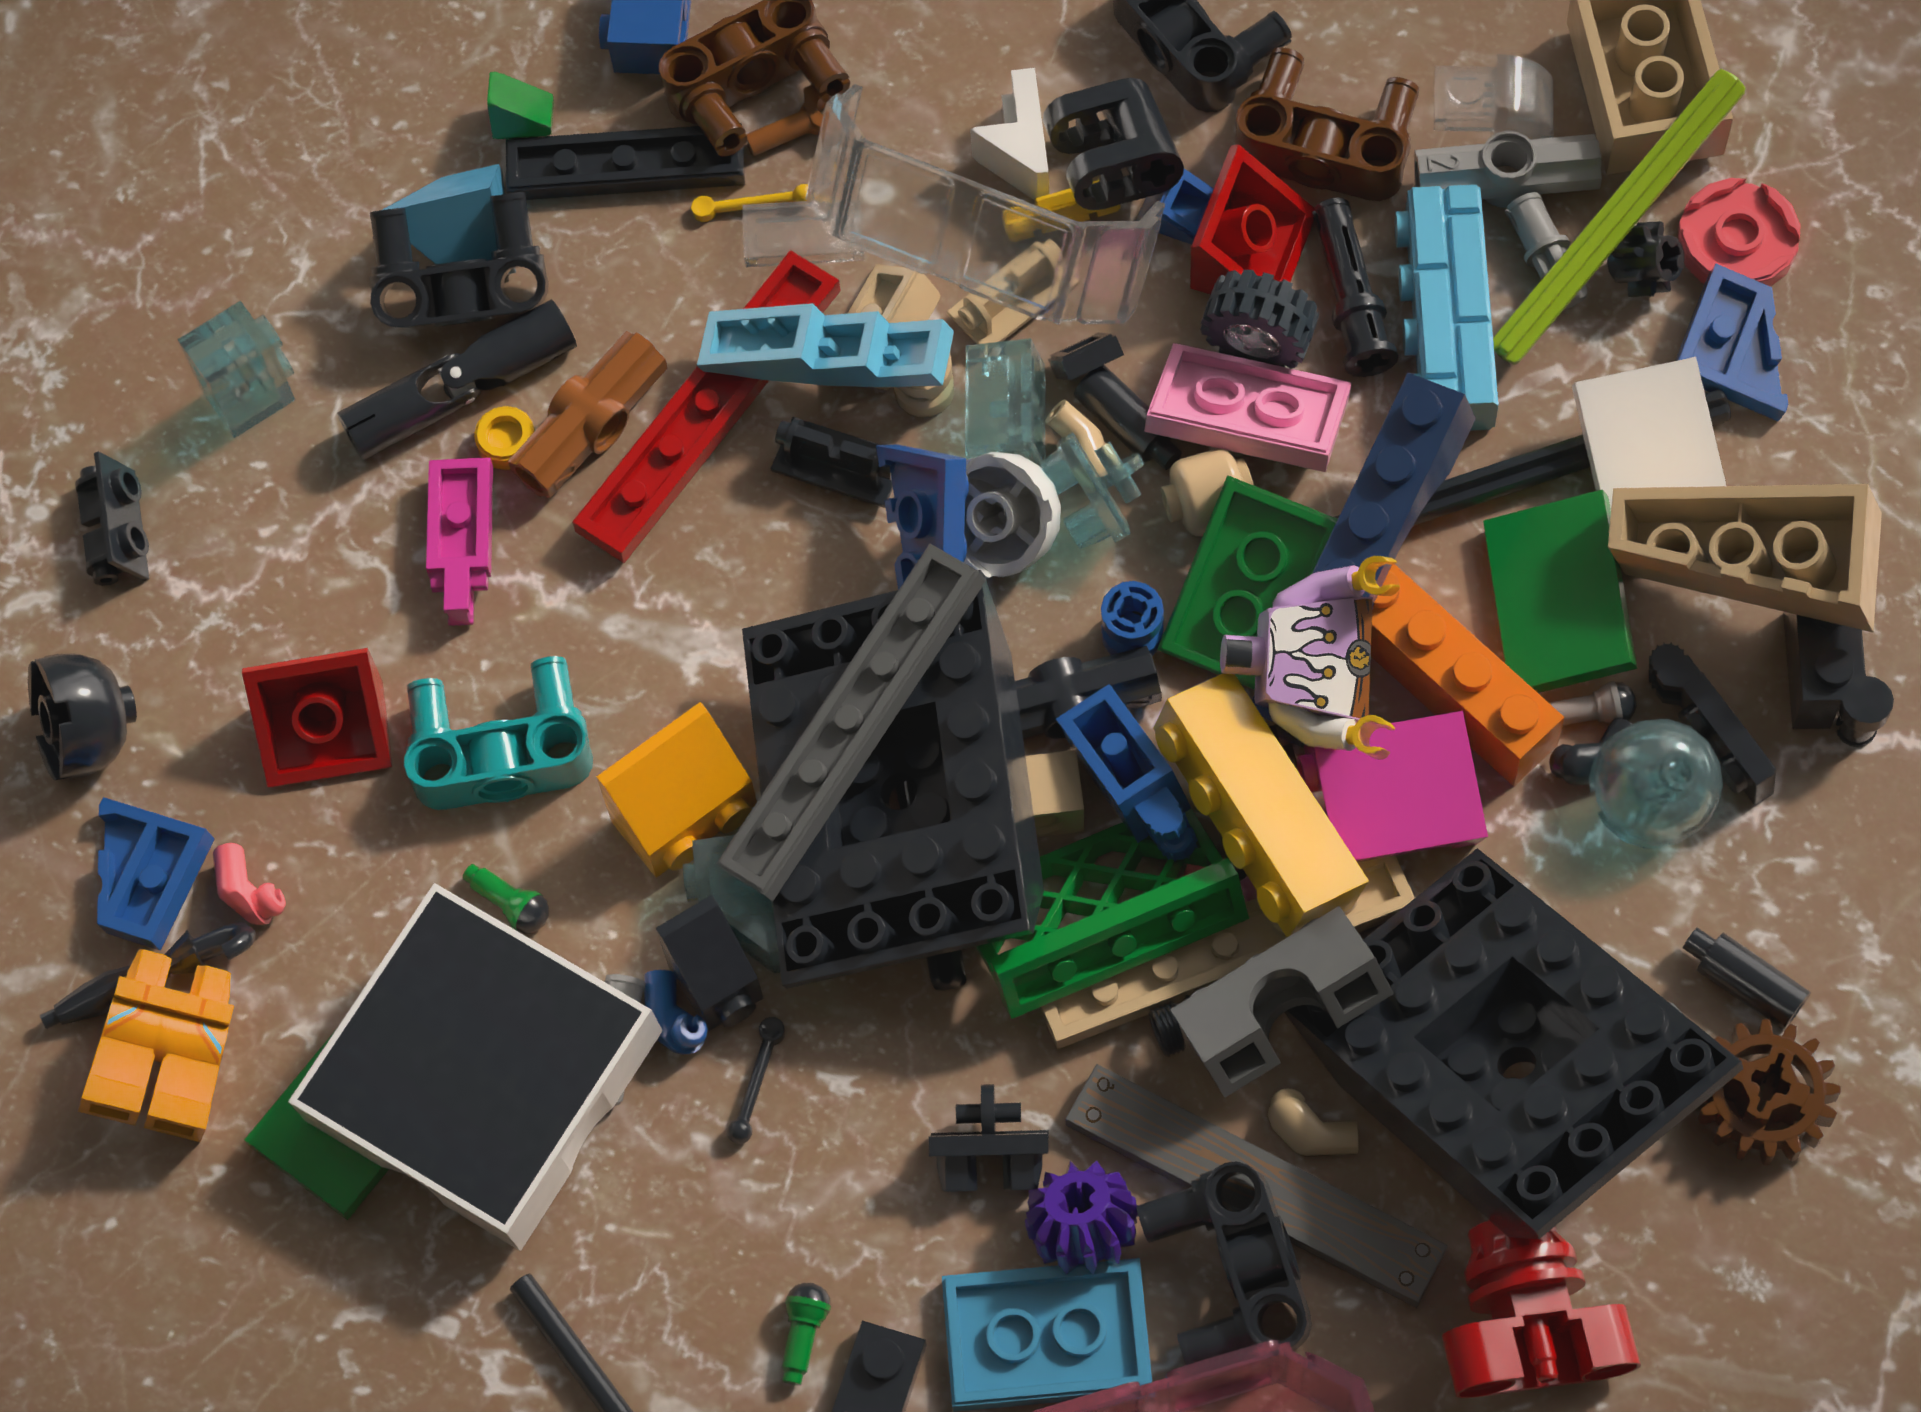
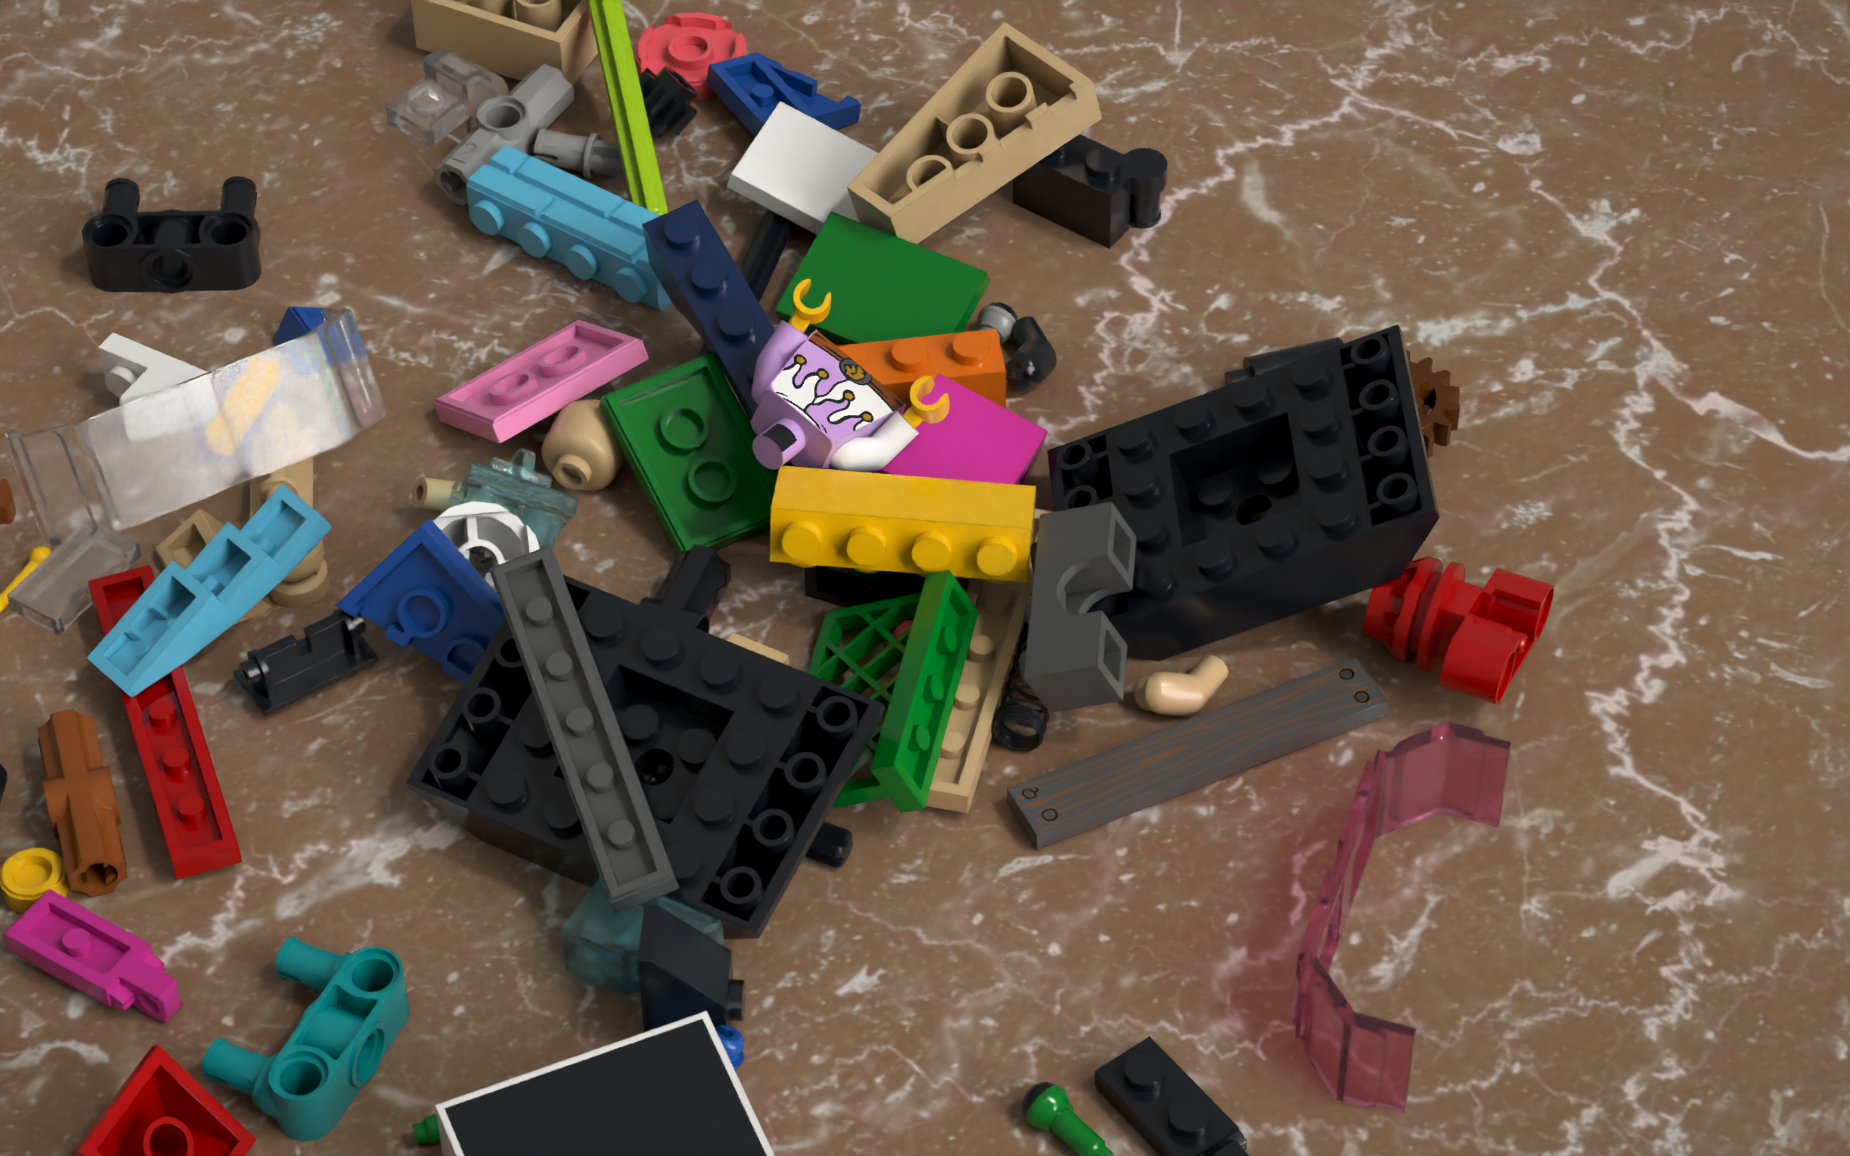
camera: 60 degrees left, 20 degrees down
light orange slope [596,702,757,878] -> none
black hinge [727,1017,785,1144] -> none
black hips [929,1084,1049,1192] -> none
dark azure tile [942,1258,1153,1412] -> none
clear light blue hinge [965,338,1046,474] -> none
dark purple gear [1025,1161,1138,1275] -> none
black connector [1043,78,1184,210] -> none
black tile [1048,332,1124,381] -> none
blue hinge [1056,684,1198,862] -> none
black cylinder [1074,365,1182,470] -> none
blue wheel [1101,581,1164,656] -> none
black piece [1136,1161,1312,1371] -> none
red slope [1190,144,1315,295] -> none
black wheel [1200,270,1319,369] -> none
reddish brown piece [1235,47,1419,201] -> none
black pin [1312,198,1399,377] -> none
clear light blue cylinder [1589,719,1724,849] -> none
black hinge [1649,642,1776,806] -> none

